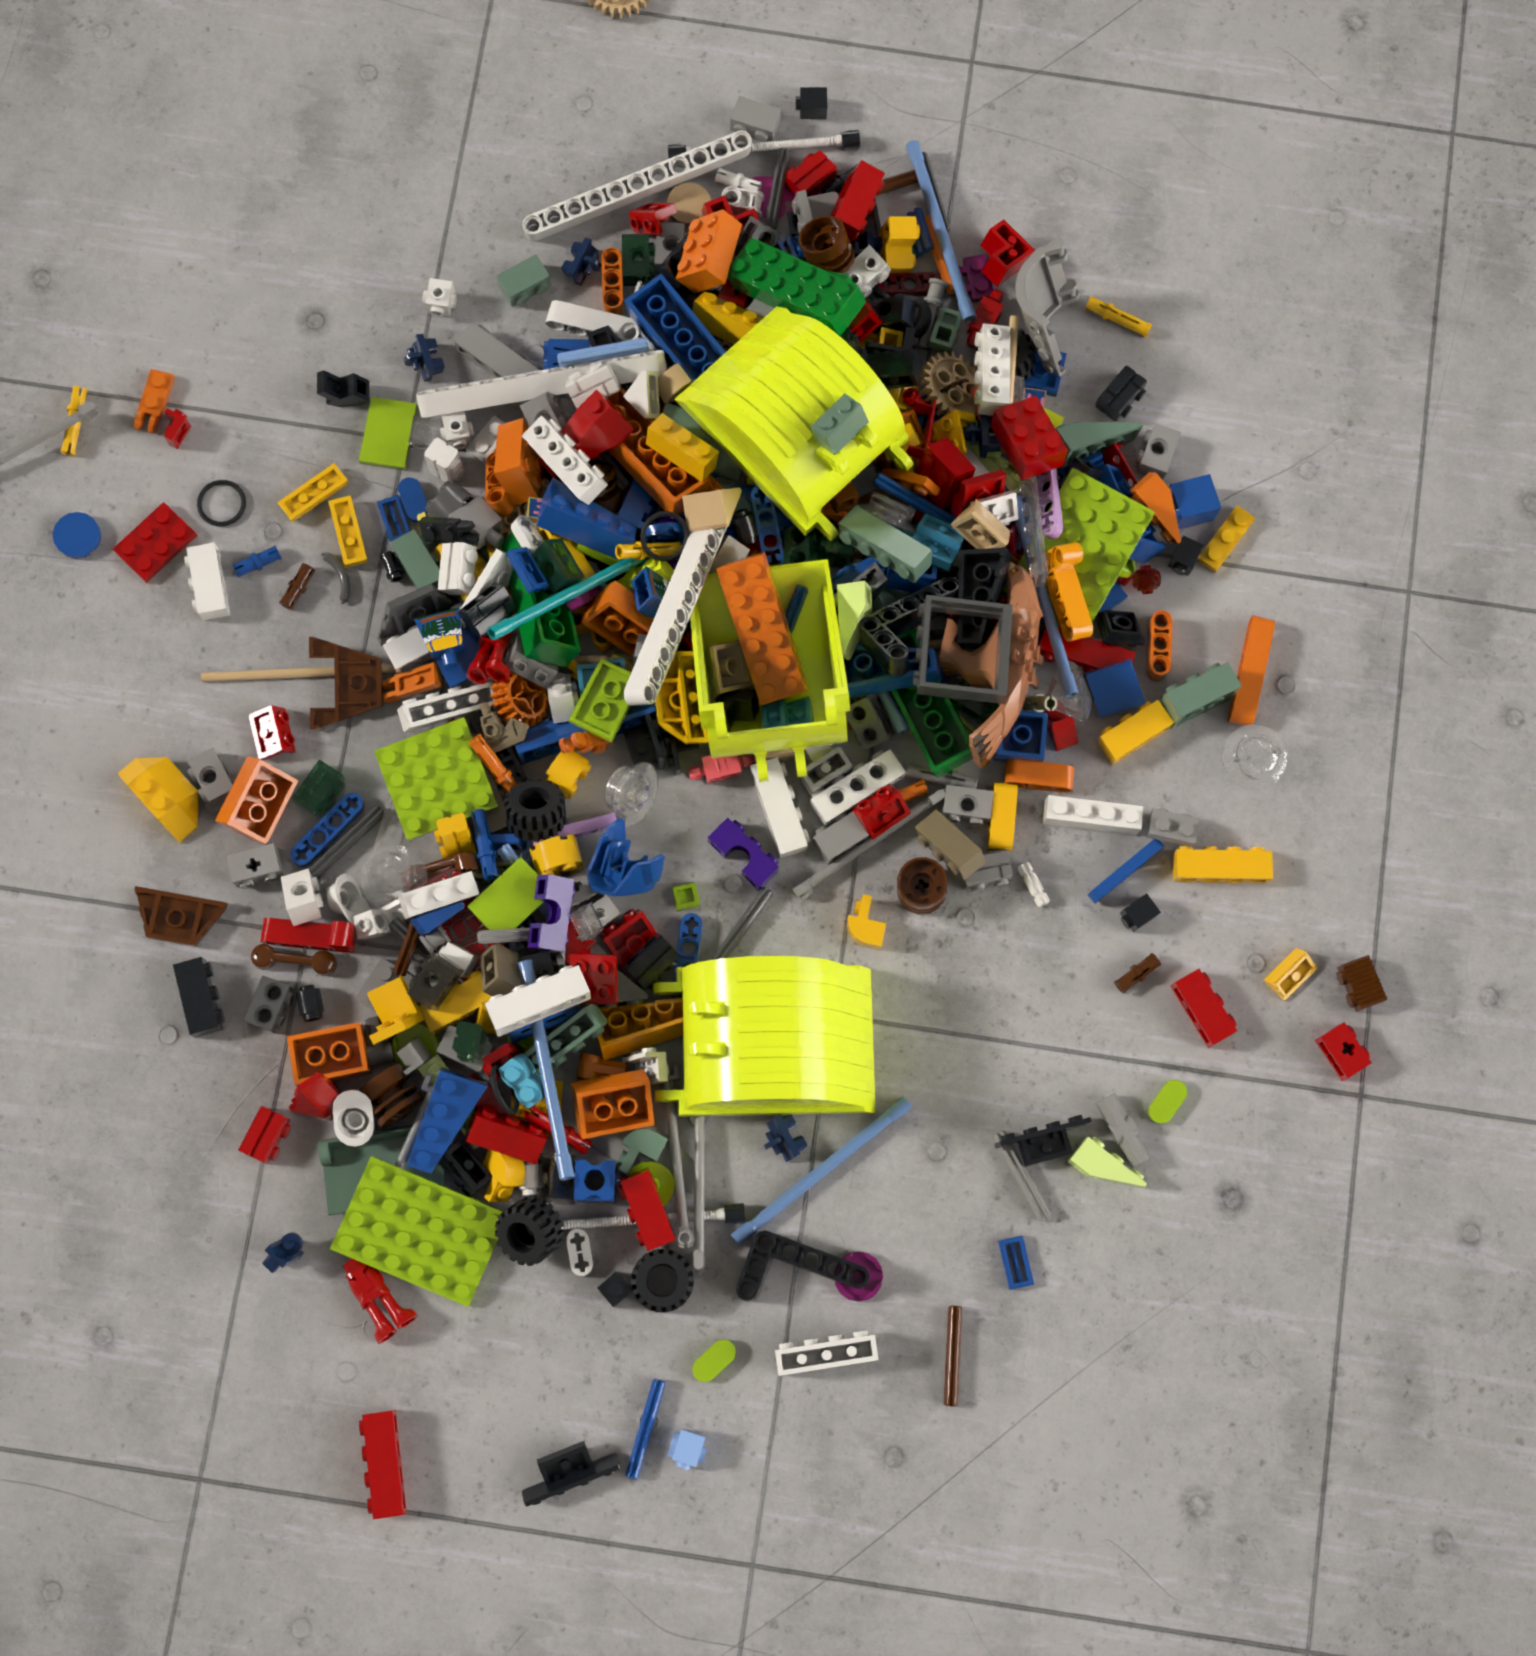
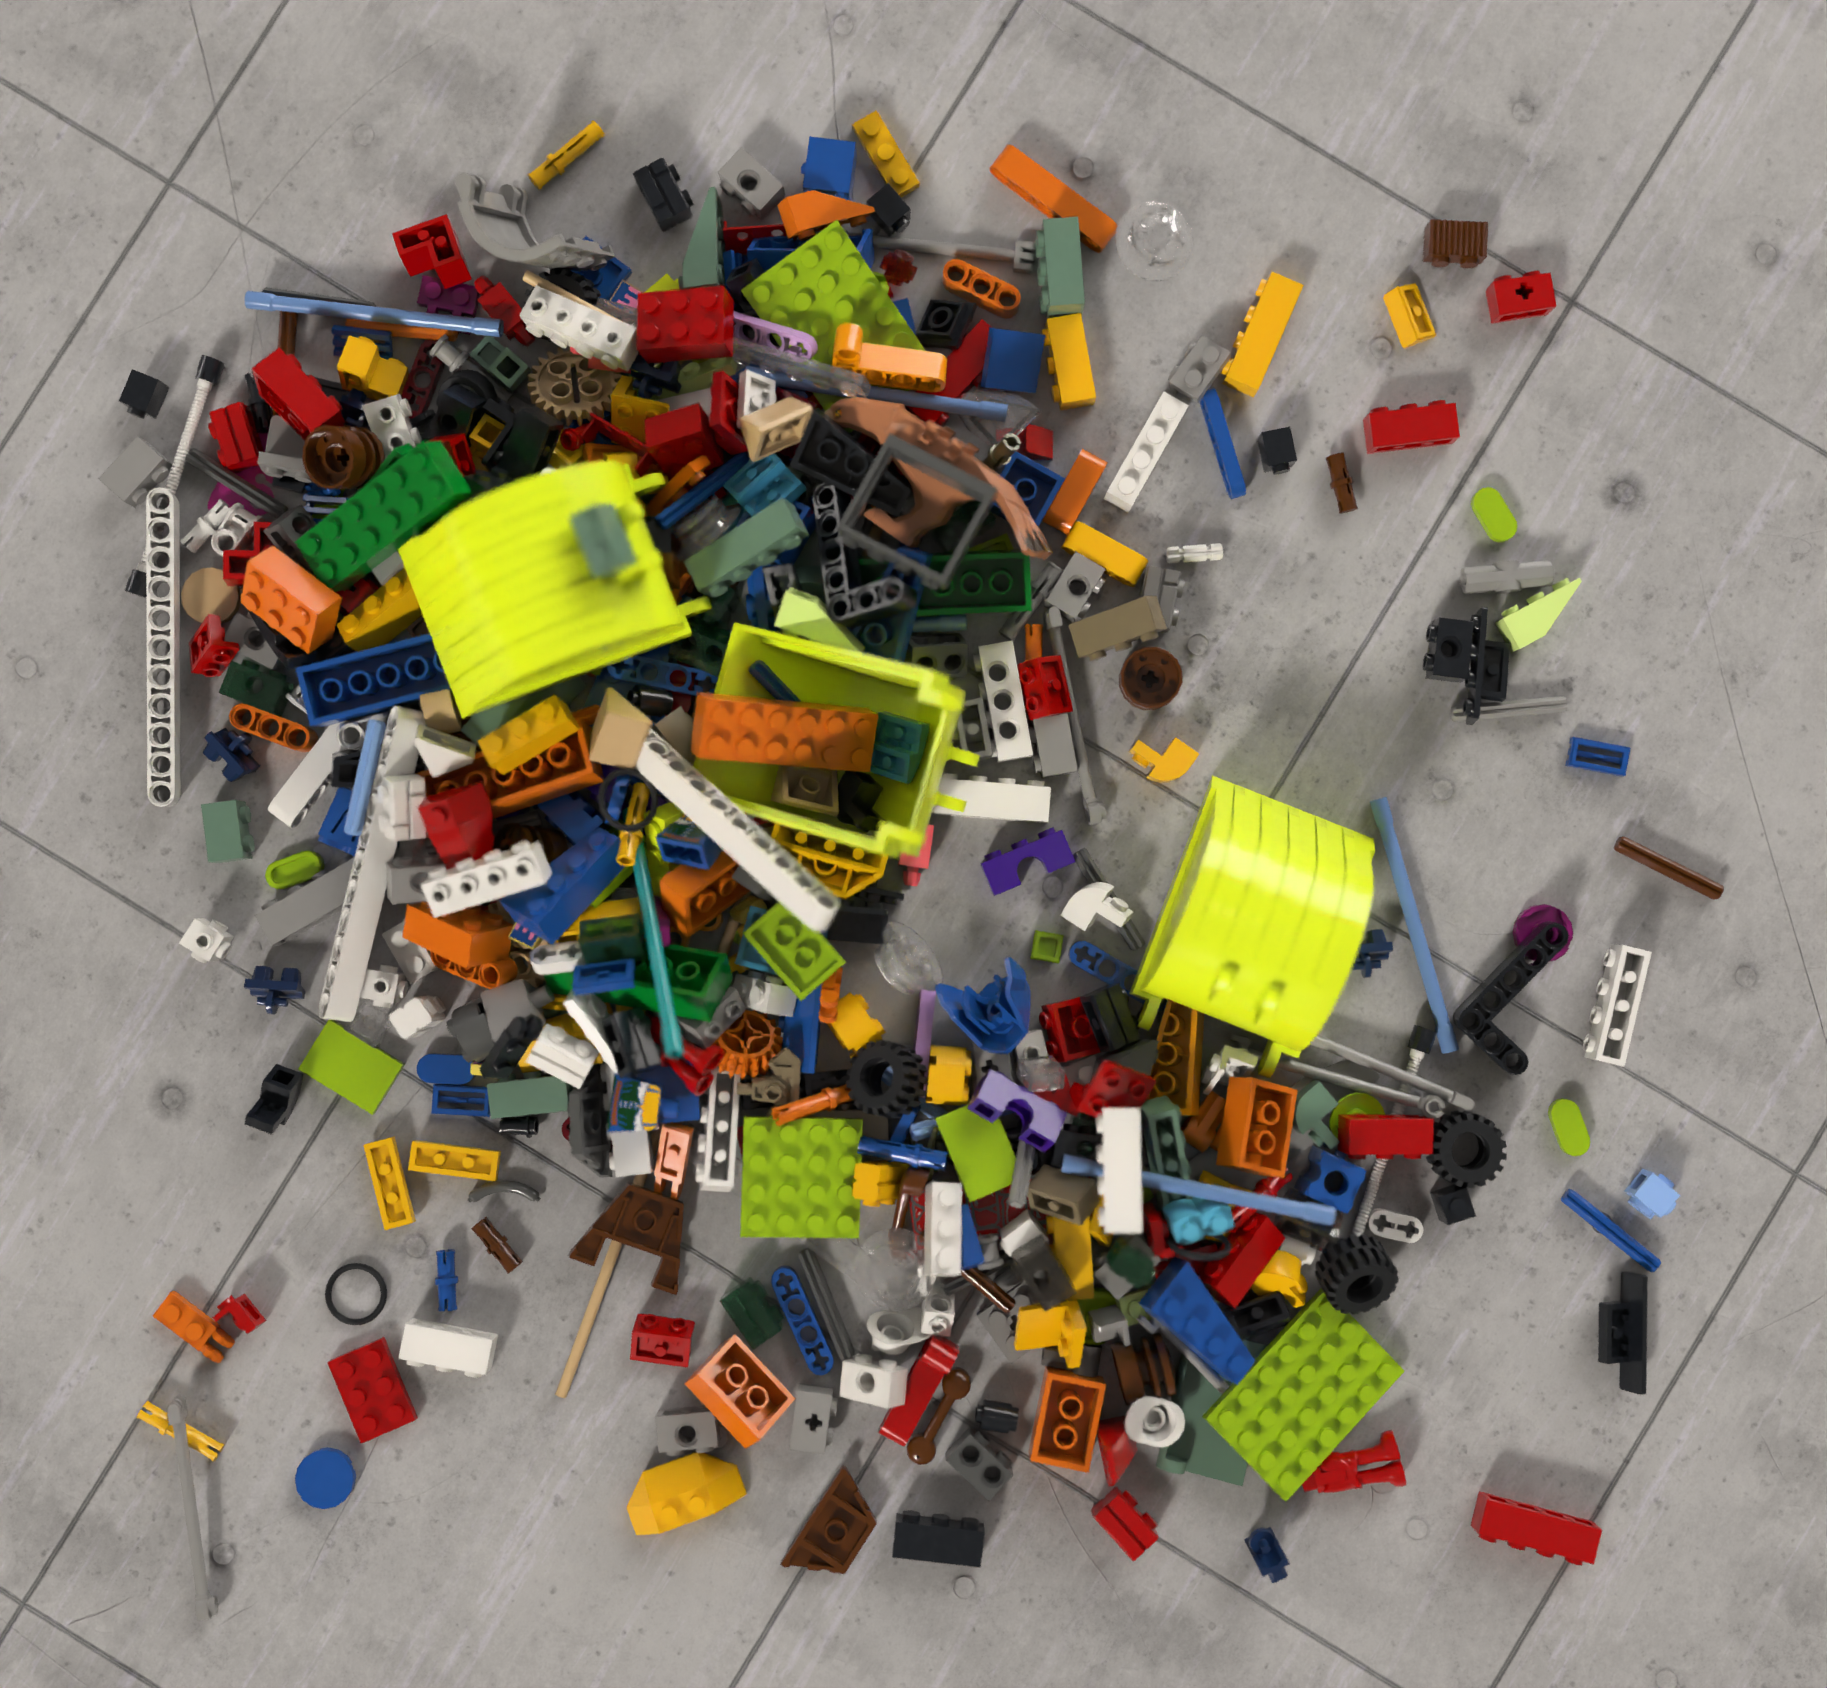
camera: 60 degrees left, 10 degrees up
none -> lime tile [265,850,325,890]
none -> light grey hinge [819,231,1035,274]
none -> white brick [1060,882,1134,931]
none -> black brick [1423,617,1474,683]

